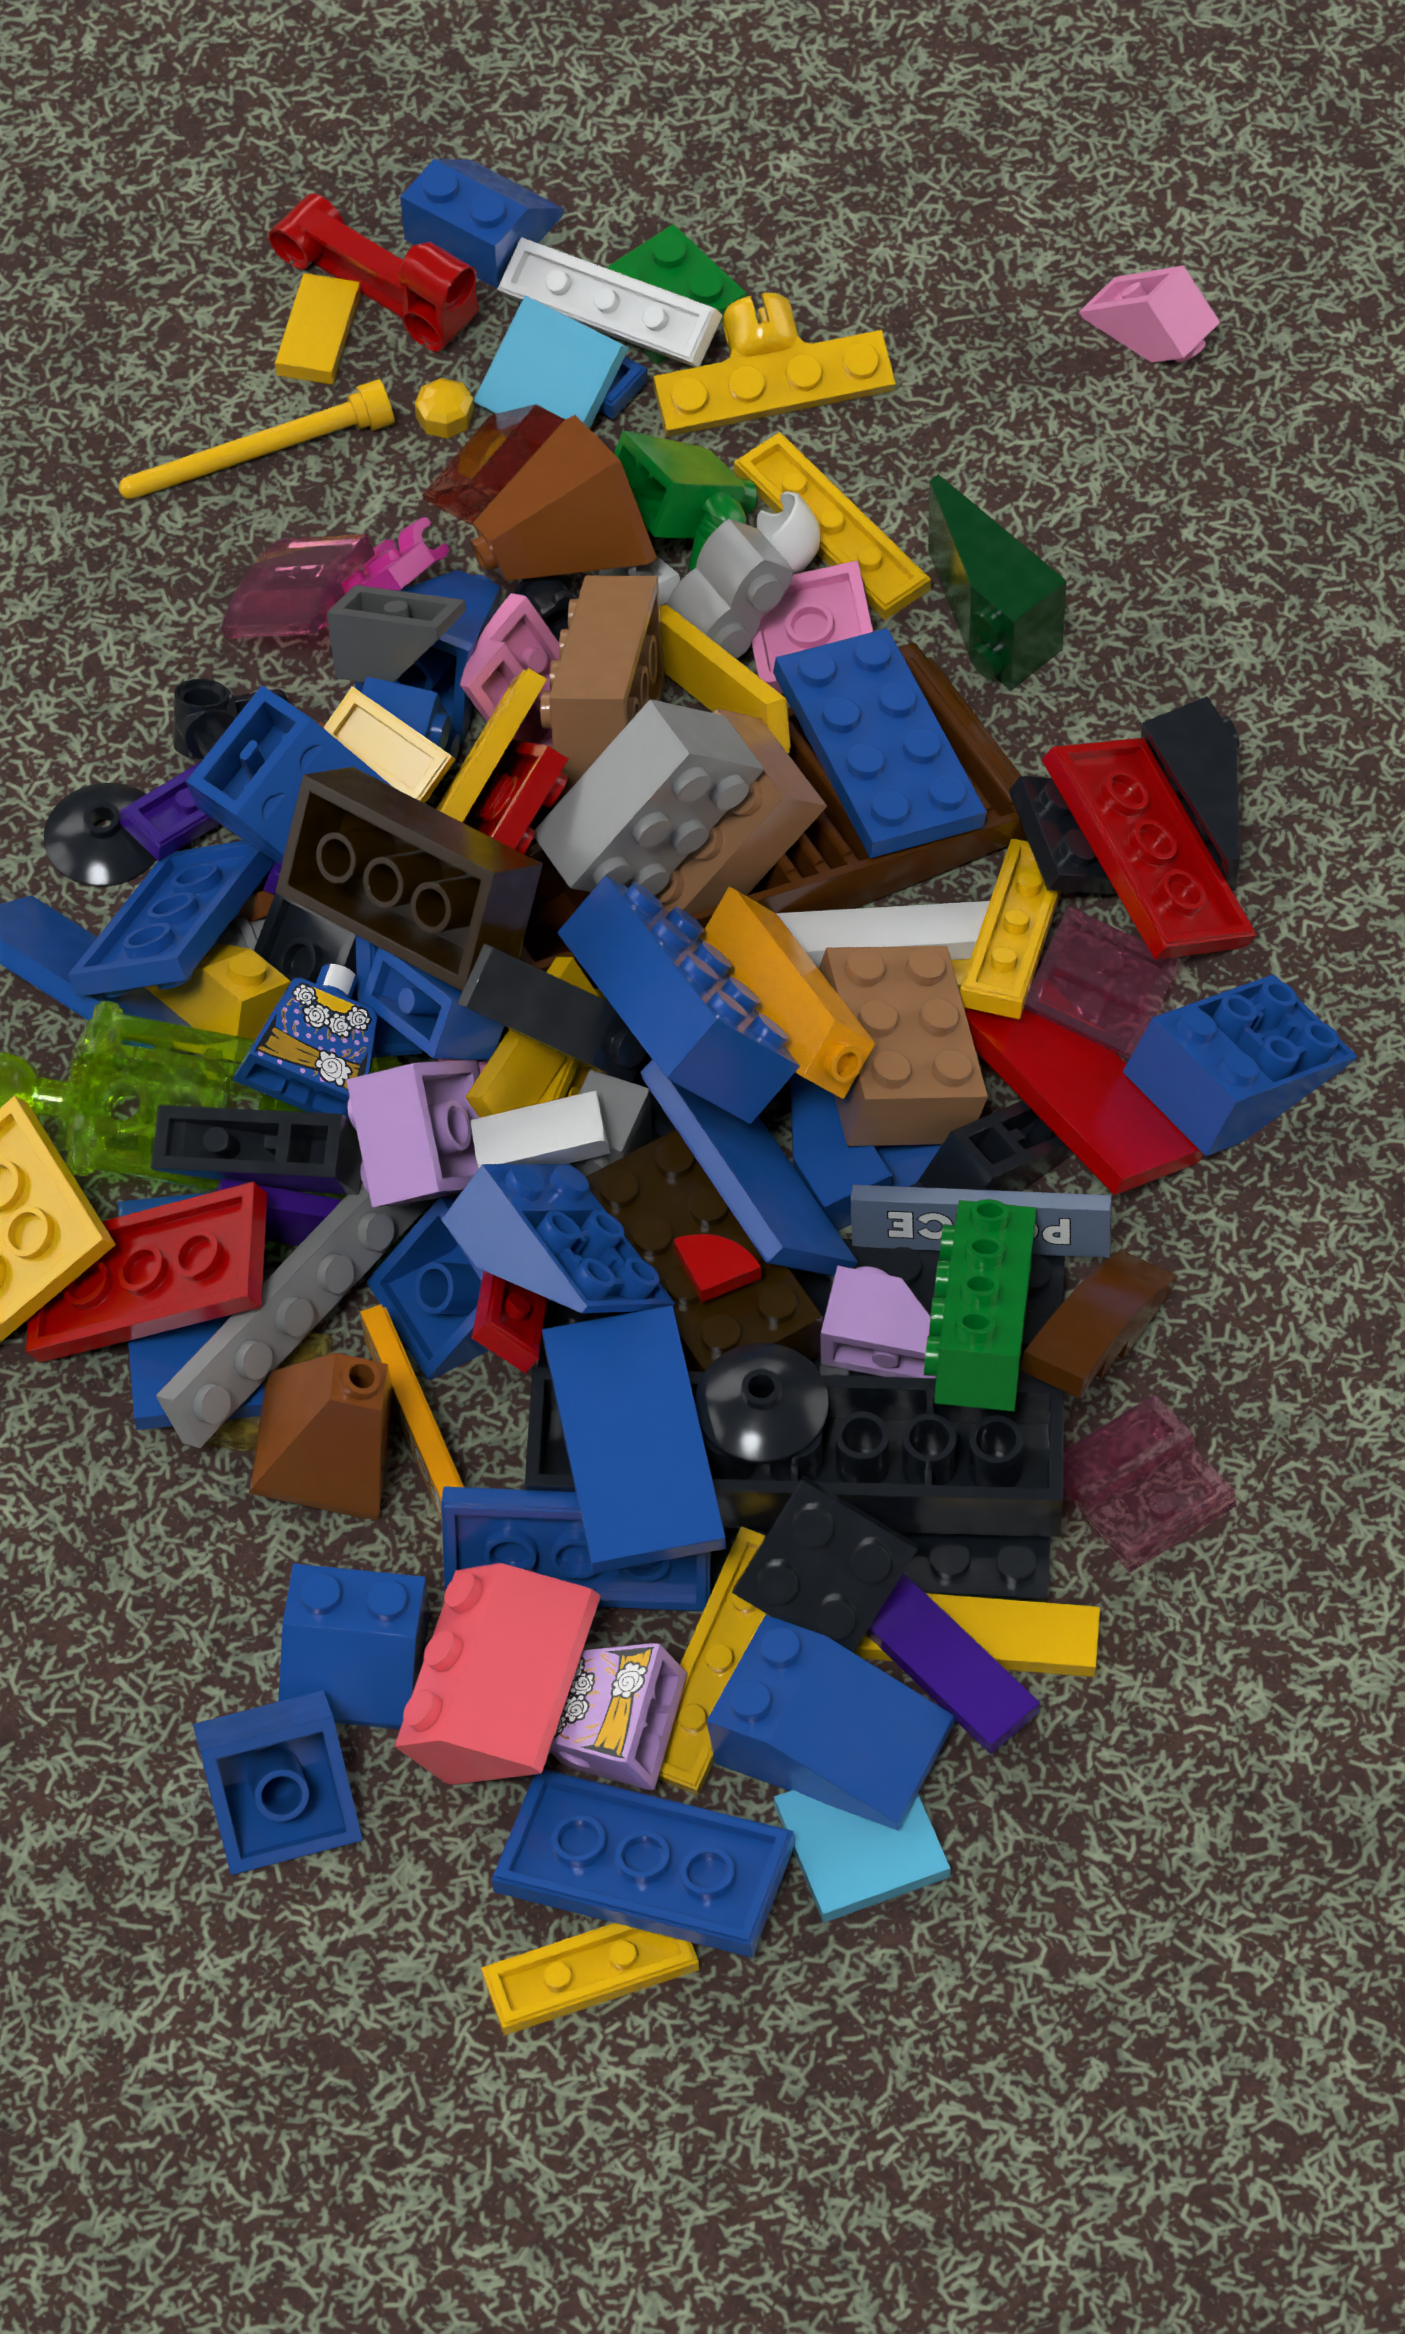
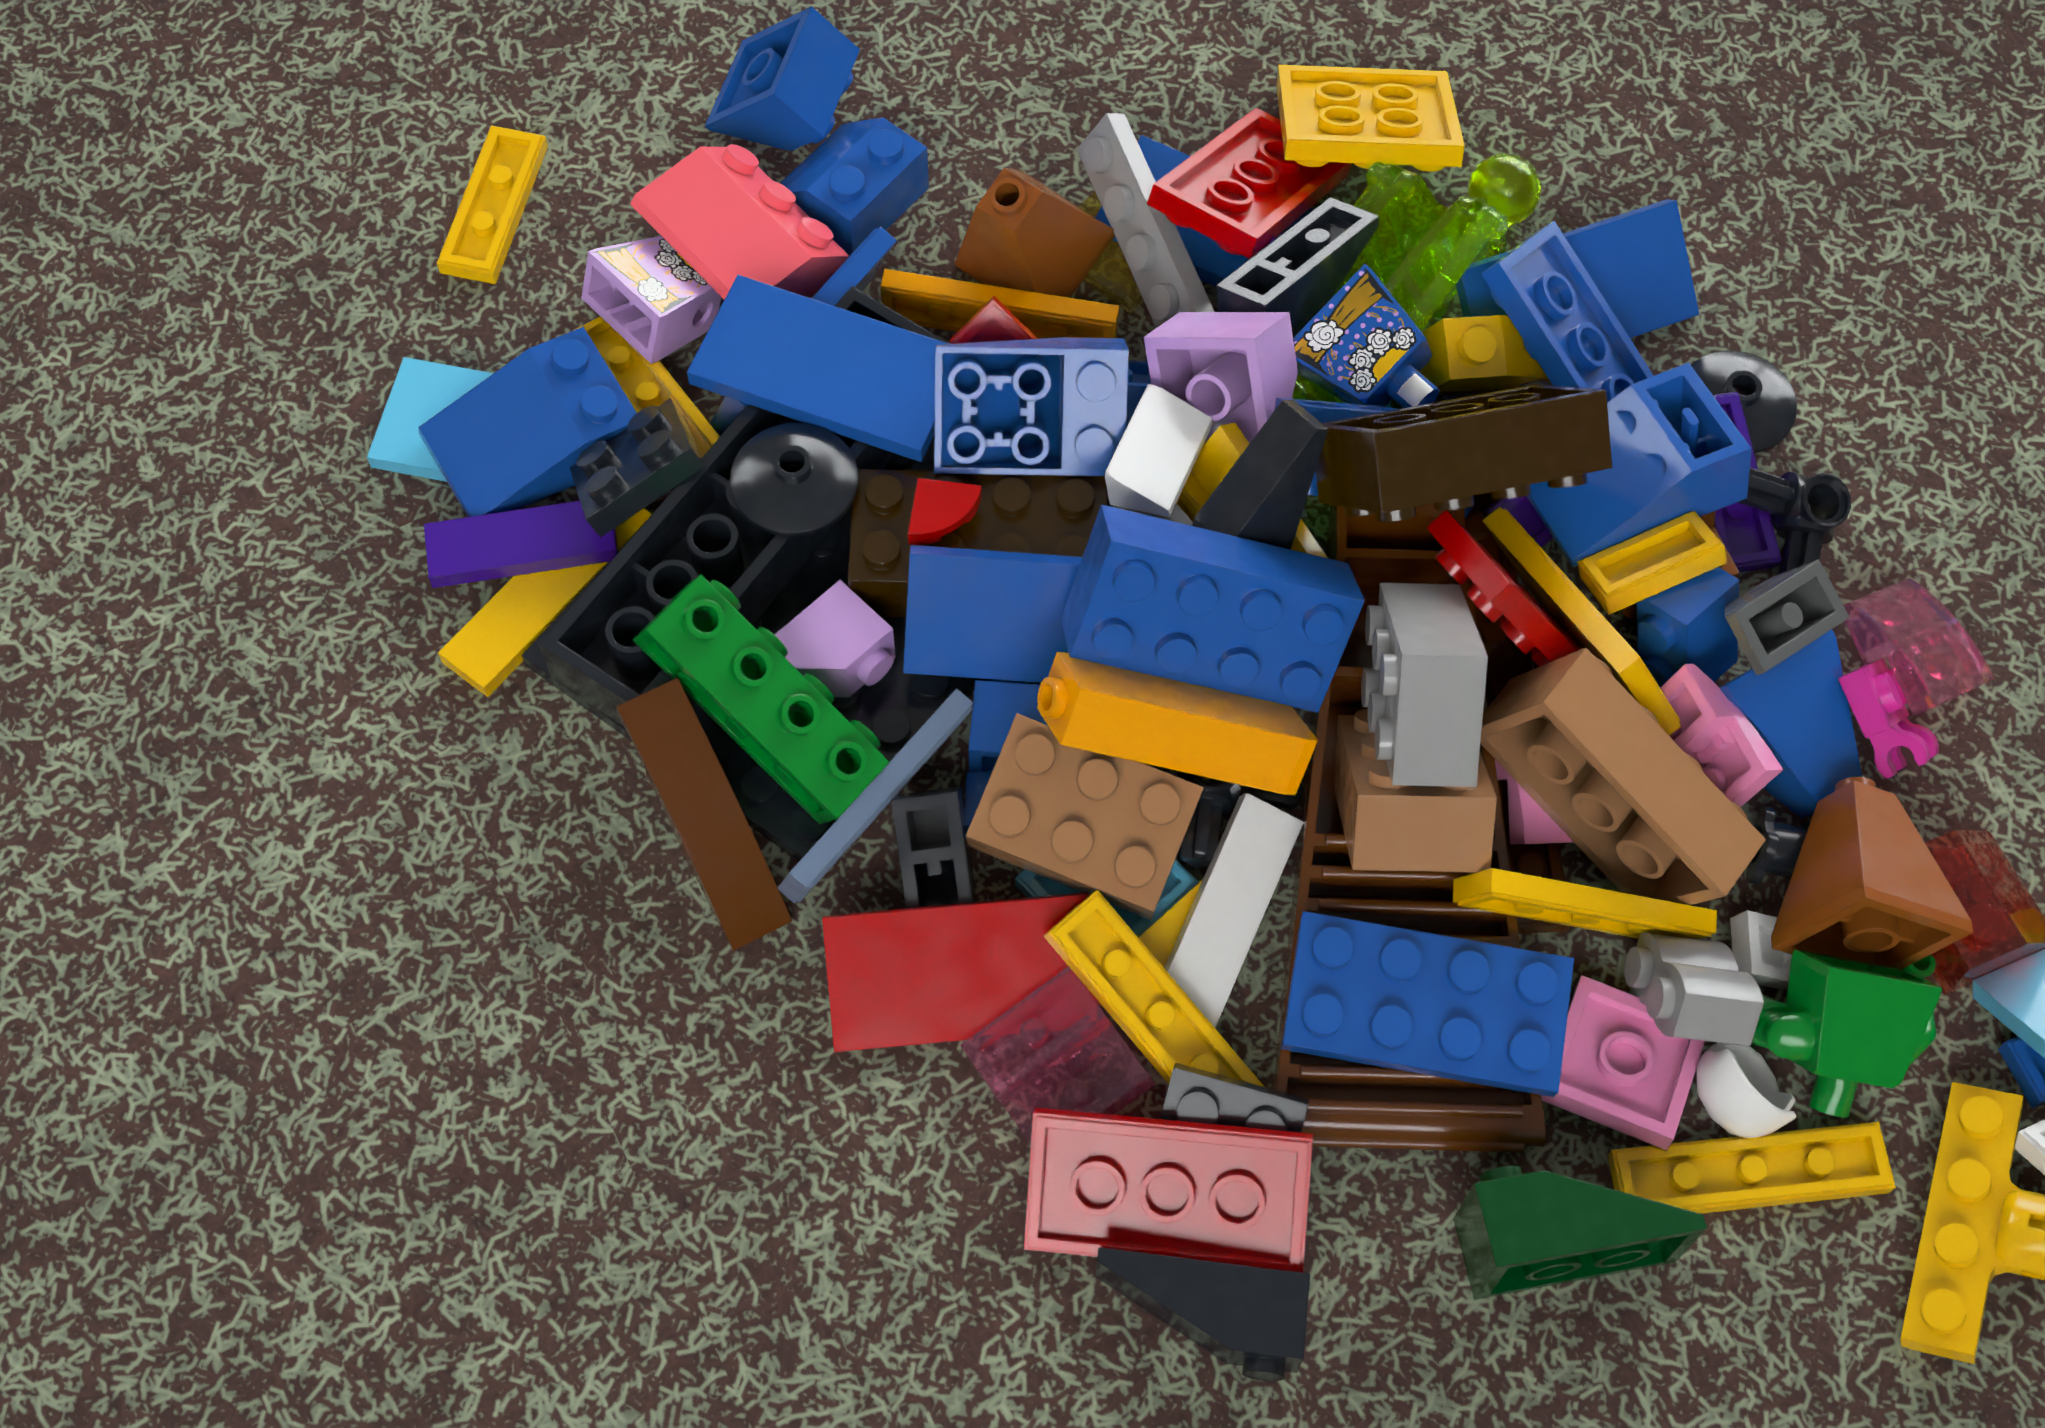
camera: 120 degrees right, 5 degrees up
blue tile [491,1769,795,1958] -> none
clear pink slope [1063,1394,1237,1573] -> none
blue slope [1123,974,1358,1156] -> none

